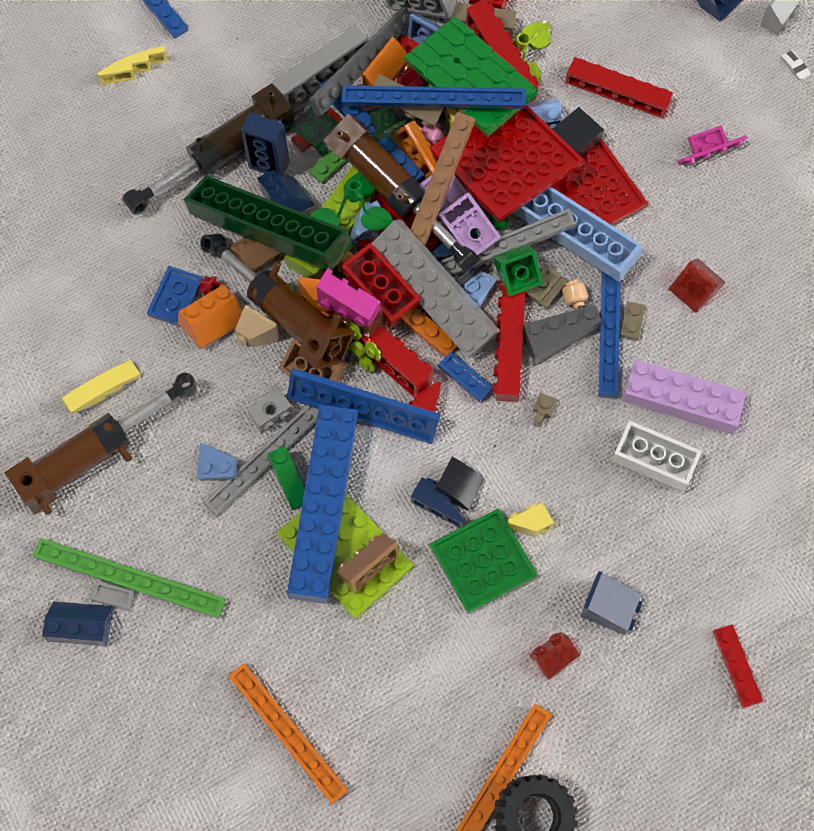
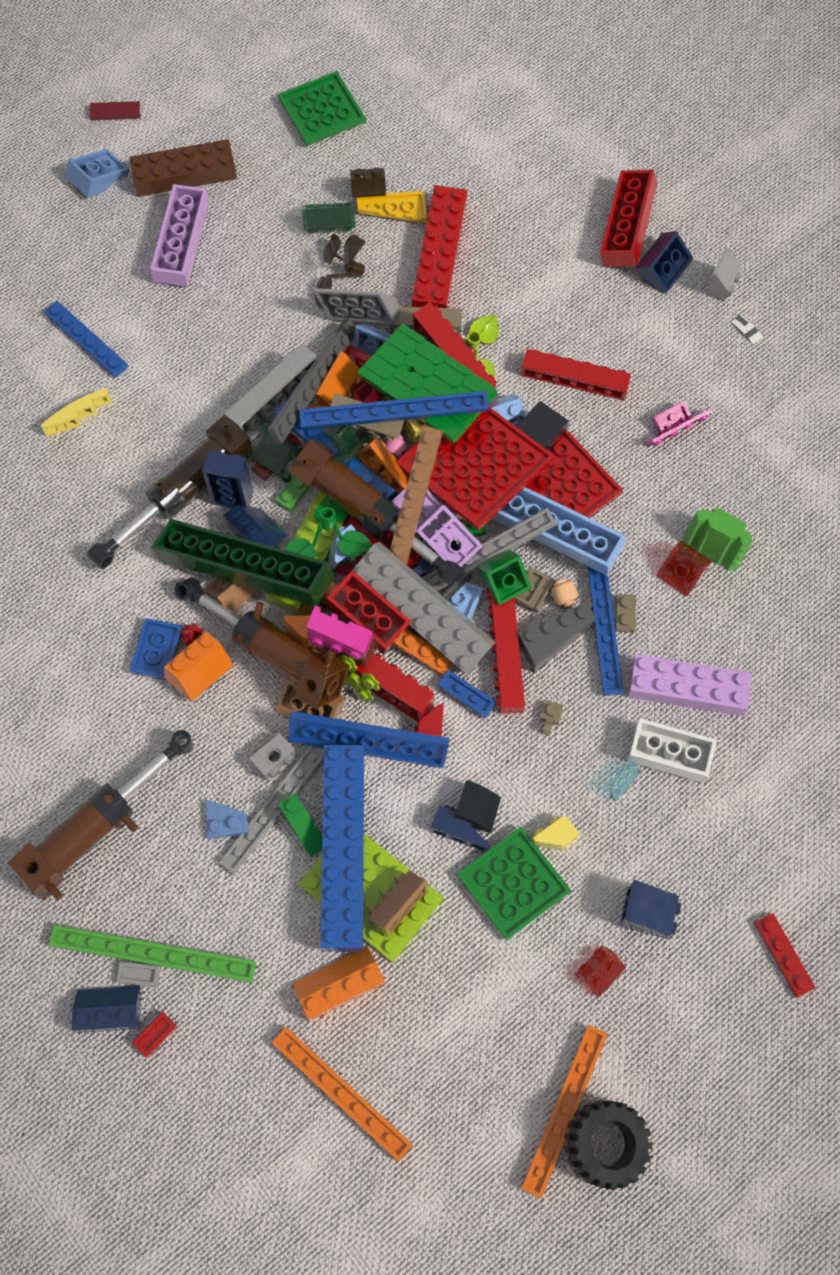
camera: 10 degrees left, 0 degrees up
light yellow slope [62,360,140,414] -> none
tan slope [235,305,280,347] -> none
none -> red plate [132,1011,178,1058]
none -> orange slope [292,946,385,1022]
none -> clear light blue tile [605,759,641,801]
none -> bright green slope [682,507,753,571]

